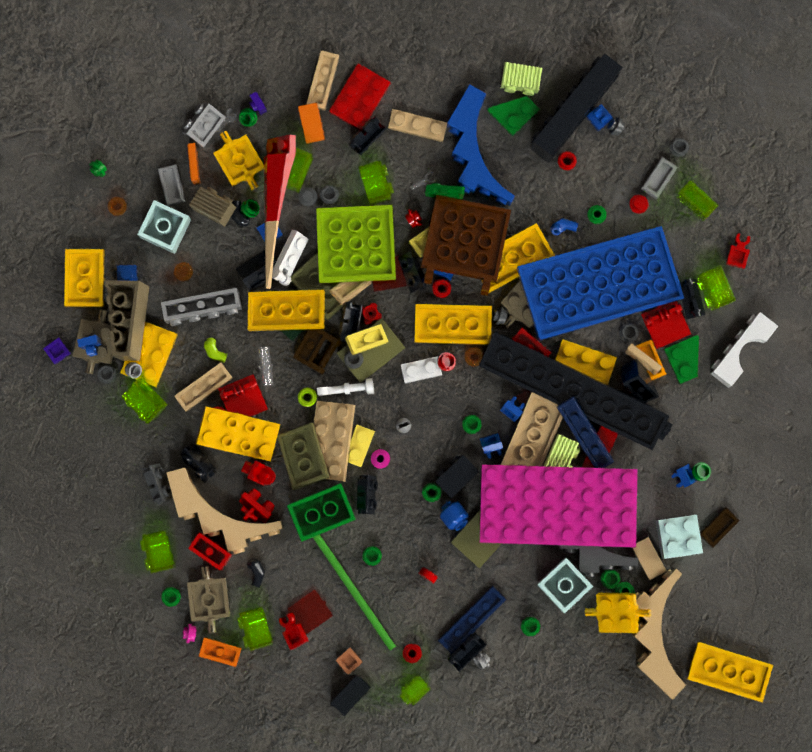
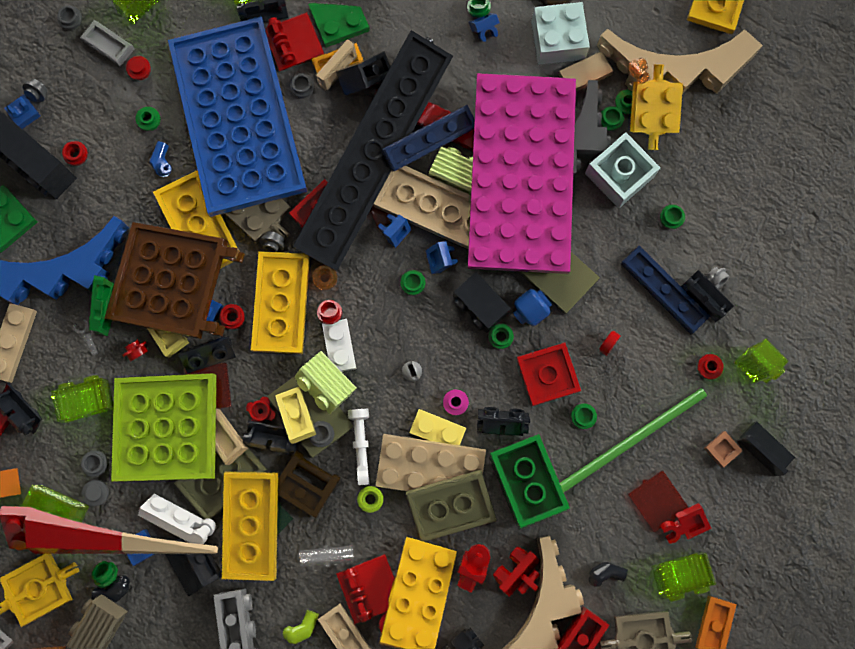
camera: 90 degrees left, 5 degrees down
yellow plate [555,339,617,385] -> none
none -> yellowish green brick [295,351,356,414]
none -> red plate [516,343,581,407]
none -> clear orange arm [628,58,649,84]

